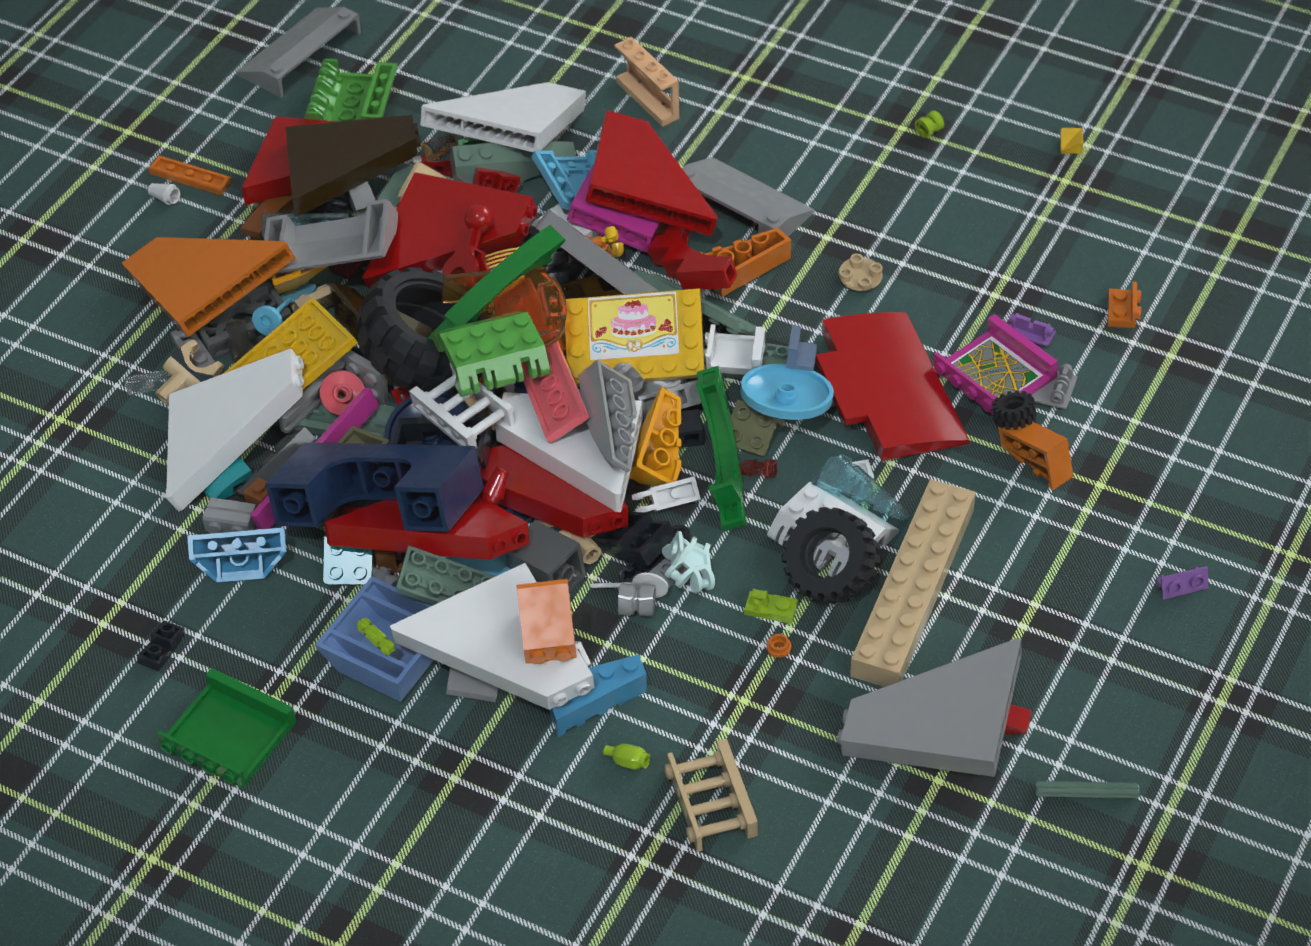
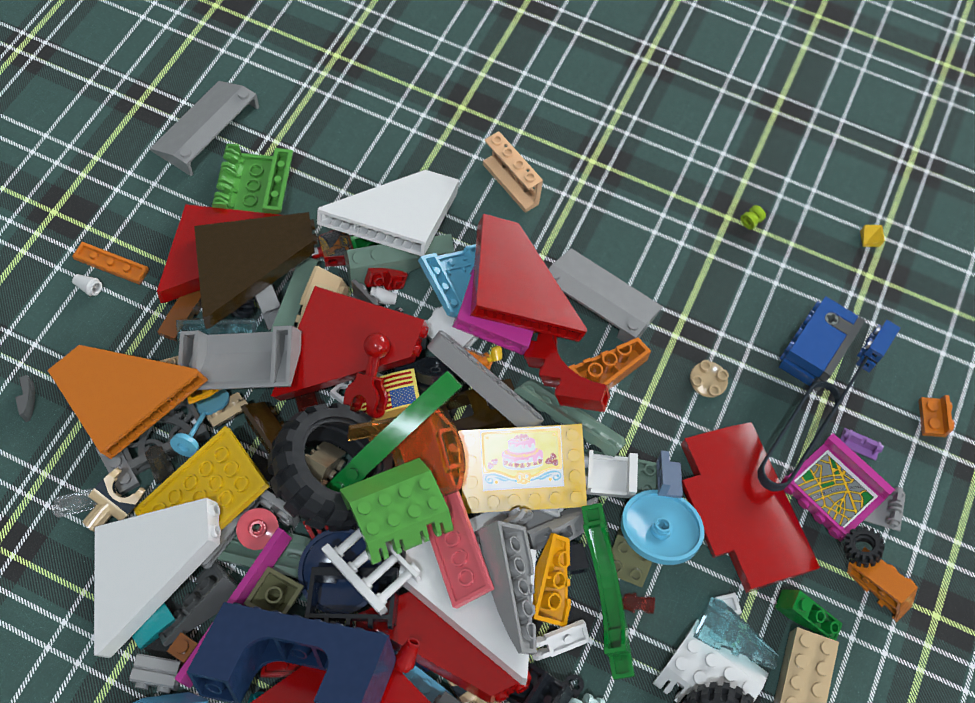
camera: 10 degrees left, 15 degrees up
none -> dark grey slope [15,375,35,422]
none -> blue piece [757,296,900,492]
none -> green slope [775,590,842,641]

